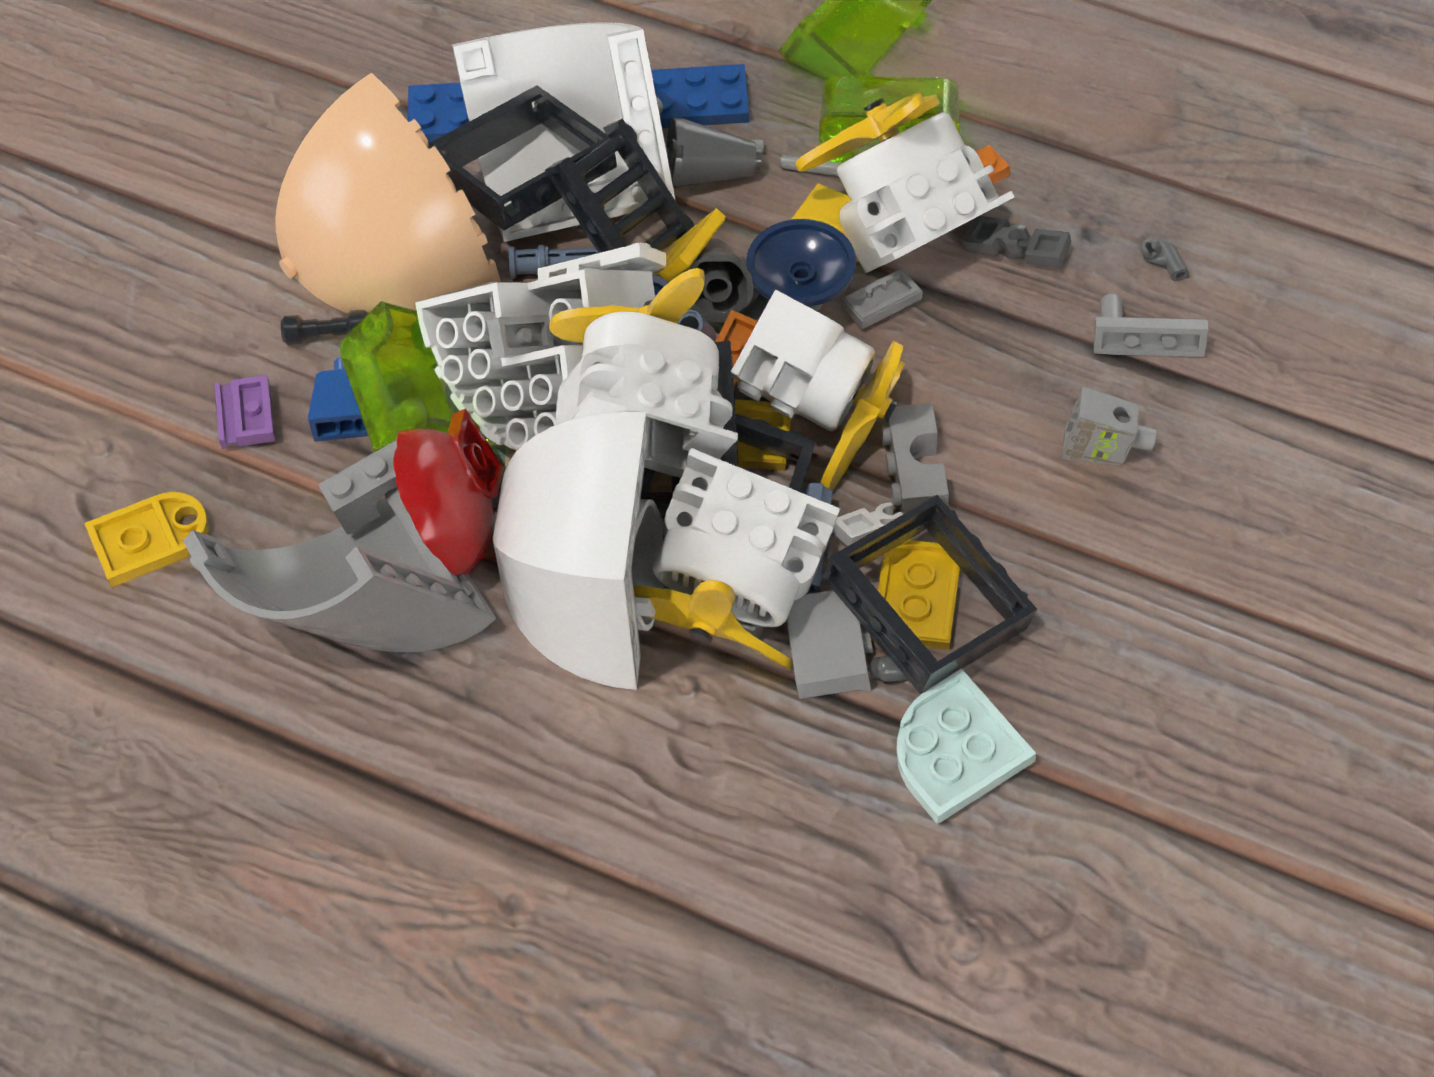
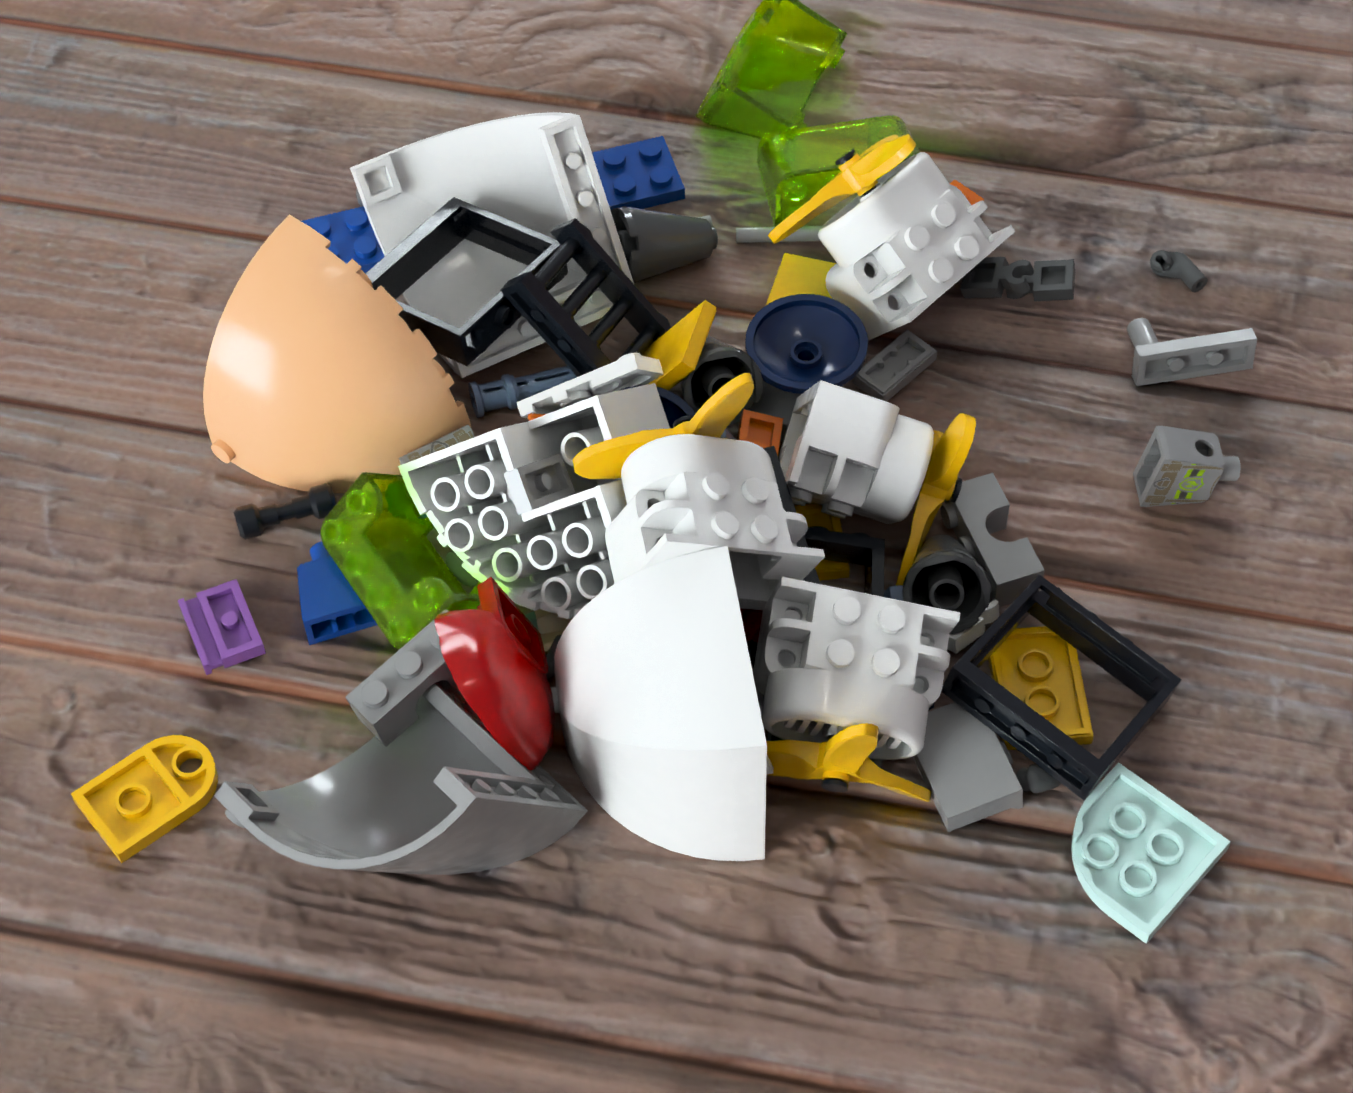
camera: 15 degrees left, 0 degrees up
none -> dark grey cone [902,534,990,634]

